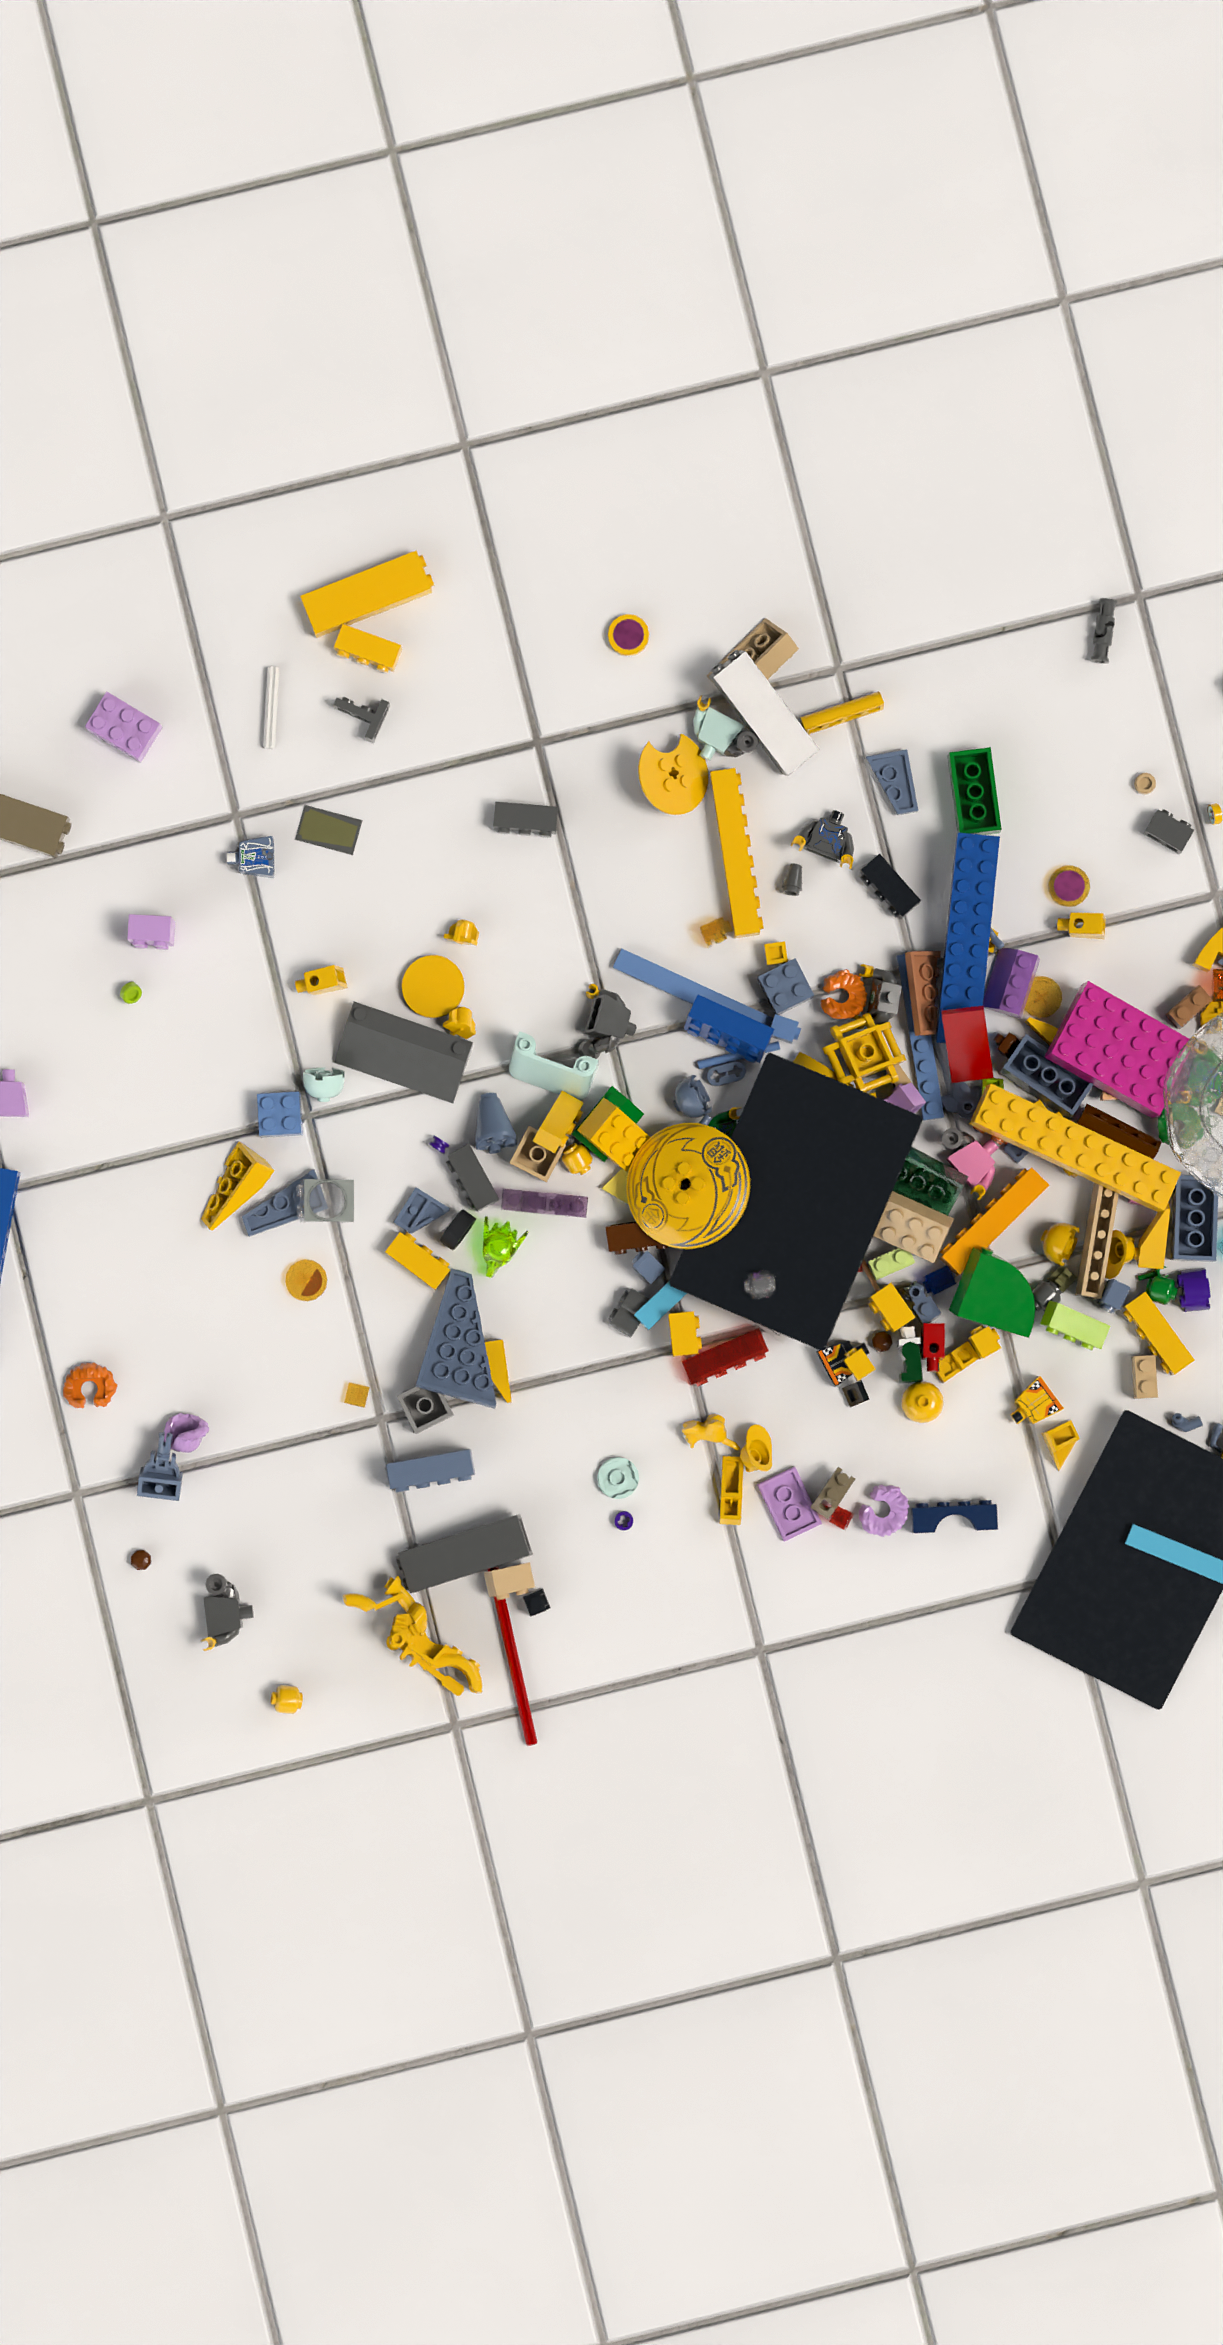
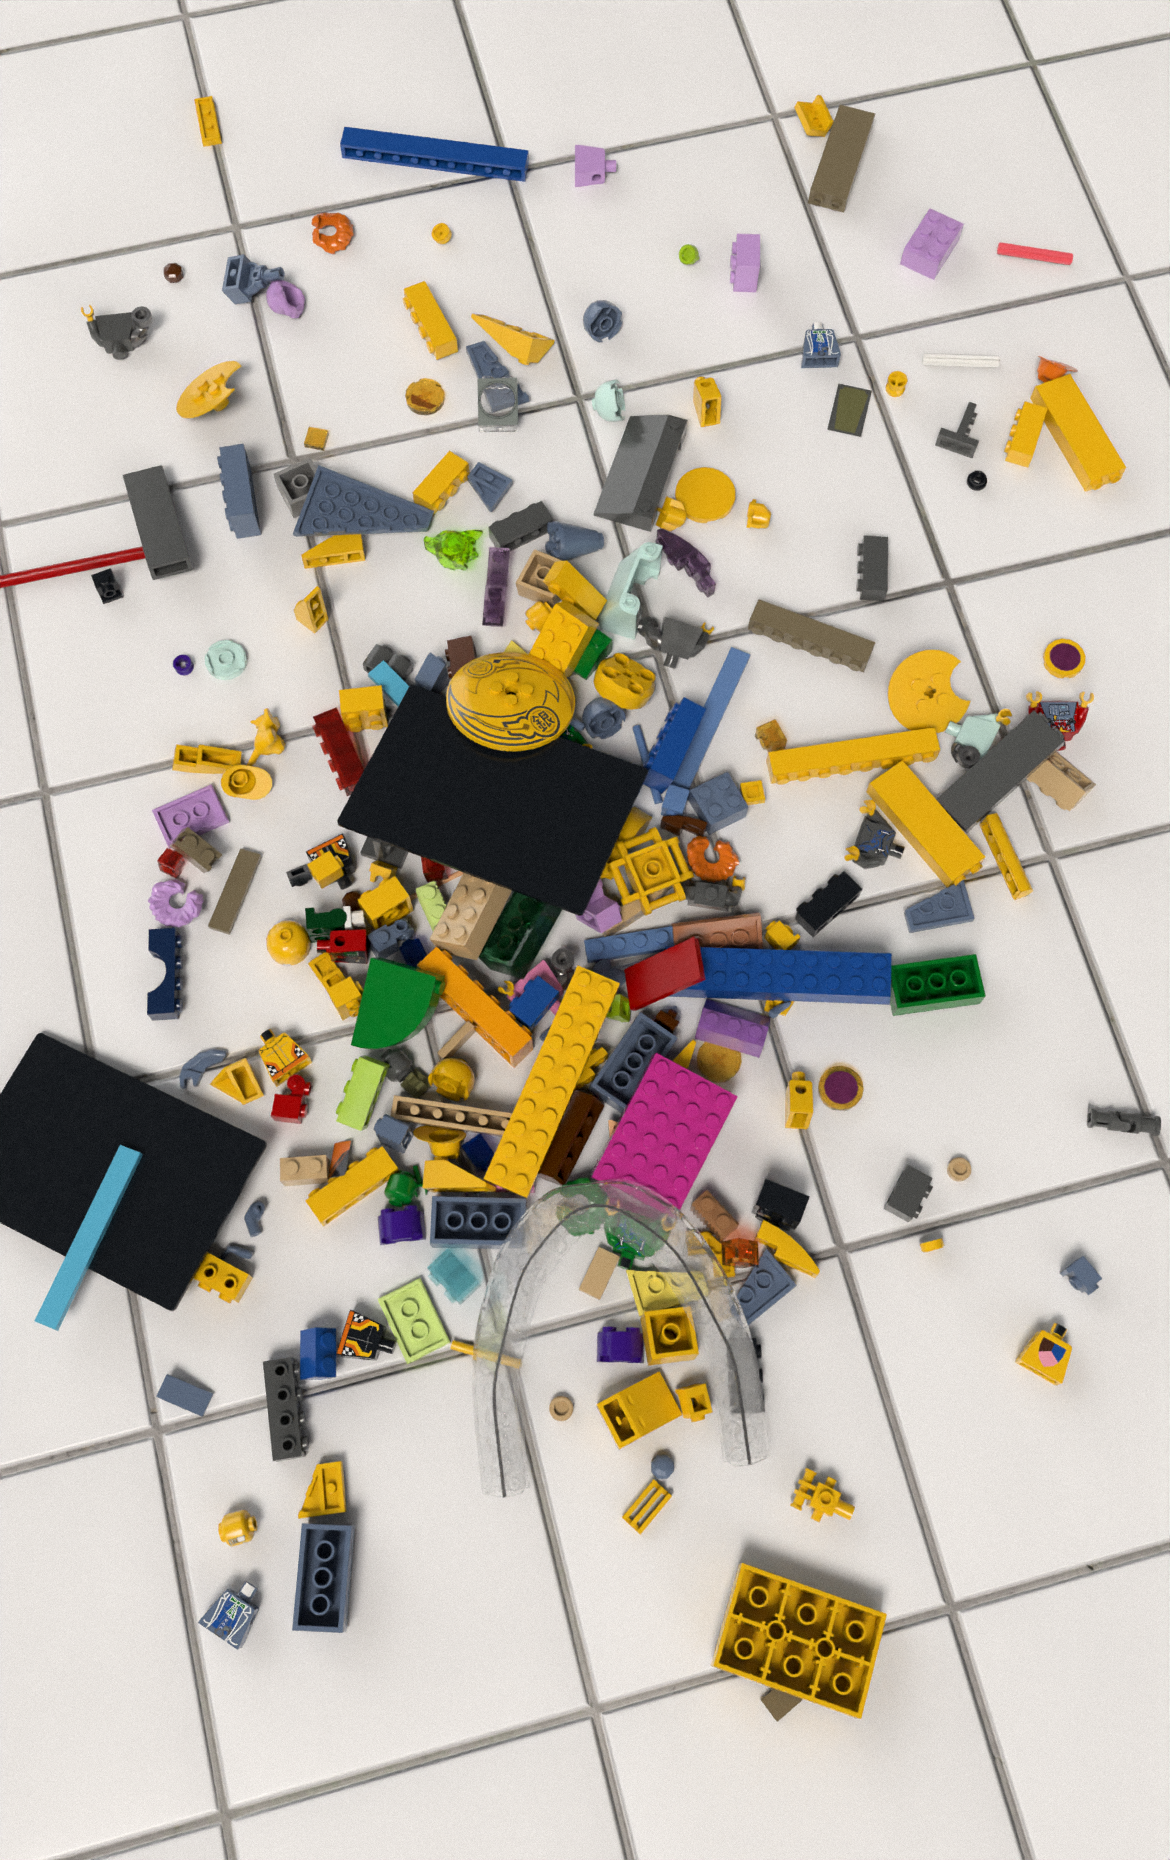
camera: 85 degrees right, 15 degrees down
medium blue brick [257,1091,303,1138] -> none
yellow head [271,1685,303,1714] -> none
yellow piece [343,1575,482,1696] -> none
dark purple bush [429,1135,450,1154] -> none
black tyre [440,1209,476,1250] -> none
tan brick [484,1562,535,1600] -> none
sand blue beam [707,1062,746,1086] -> none
clear head [744,1270,776,1299] -> none
dark grey cone [782,864,802,896] -> none
none -> yellow piece [176,361,242,418]
none -> sand blue piece [179,1049,227,1089]
none -> dark tan tile [208,848,262,935]
none -> red brick [271,1075,312,1124]
none -> yellow slope [293,586,329,634]
none -> sticker [328,1140,351,1178]
none -> yellow tile [369,860,398,882]
none -> yellow brick [402,281,458,360]
none -> yellow tile [432,223,452,244]
none -> tan tile [437,1021,475,1060]
none -> clear blue brick [461,1133,494,1173]
none -> blue brick [509,976,560,1031]
none -> sand blue cylinder [583,300,622,342]
none -> yellow piece [594,653,656,710]
none -> clear purple slope [655,528,716,598]
none -> reddish brown slope [660,816,707,837]
none -> dark tan brick [748,599,875,673]
none -> black brick [751,1179,810,1231]
none -> yellow brick [764,920,801,950]
none -> yellow brick [866,760,985,888]
none -> yellow wheel [885,371,907,397]
none -> black plate [967,471,987,491]
none -> coral axle [997,242,1073,265]
none -> torso [1026,691,1094,751]
none -> orange piece [1037,356,1078,383]

